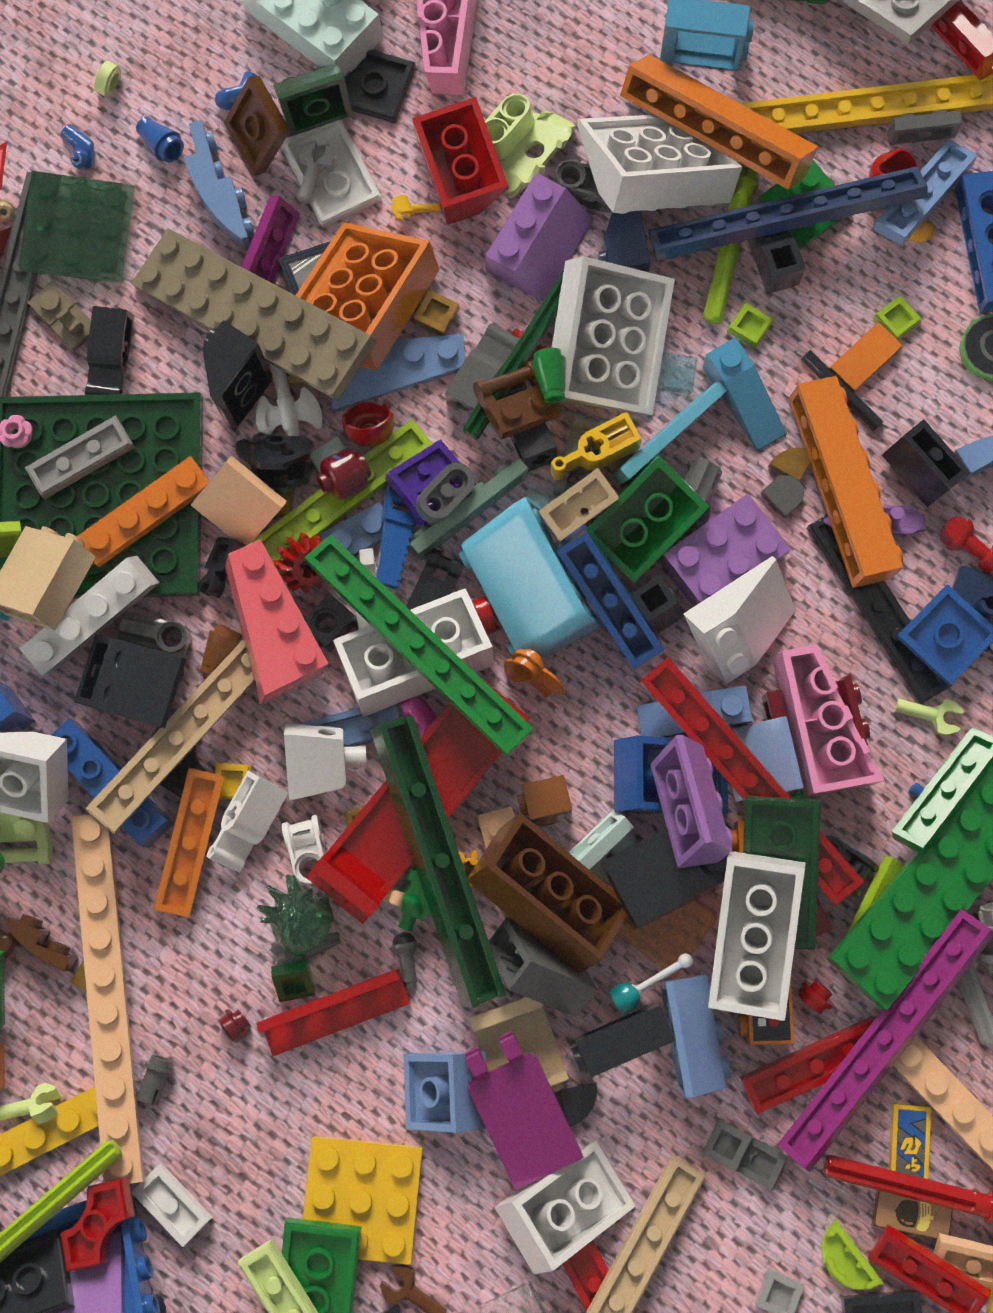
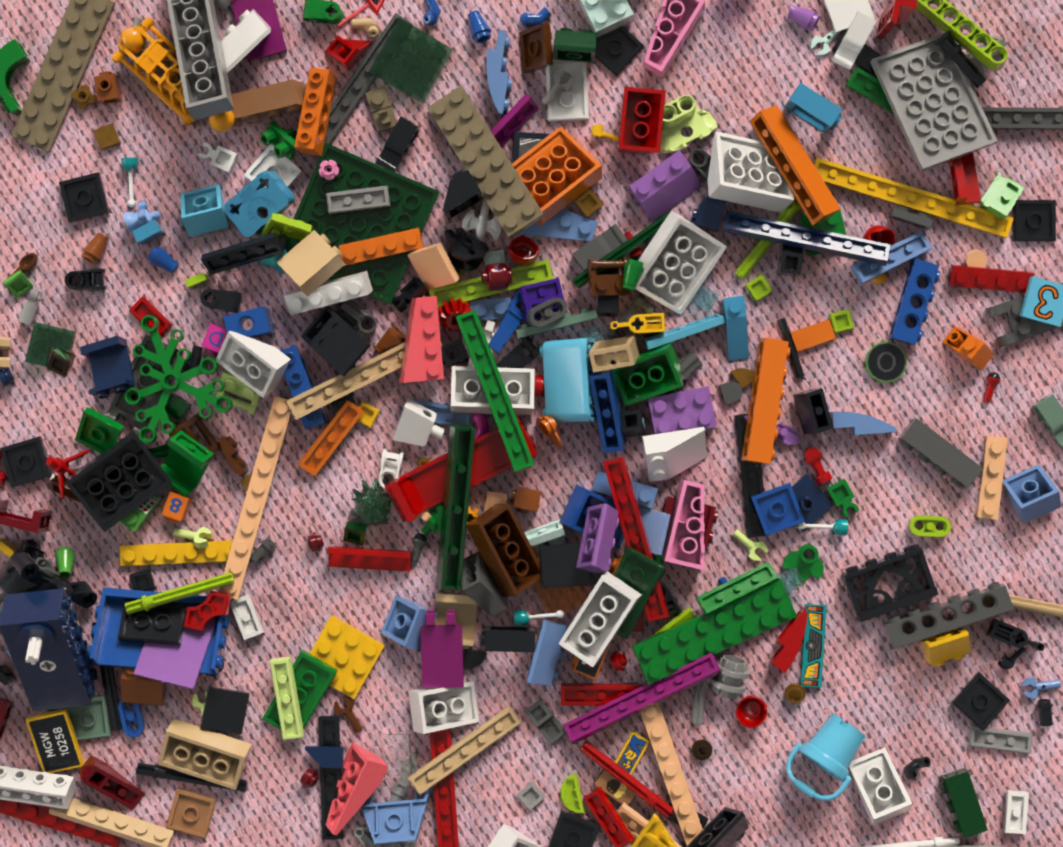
camera: 20 degrees right, 10 degrees up
white piece [207,771,288,872] -> none

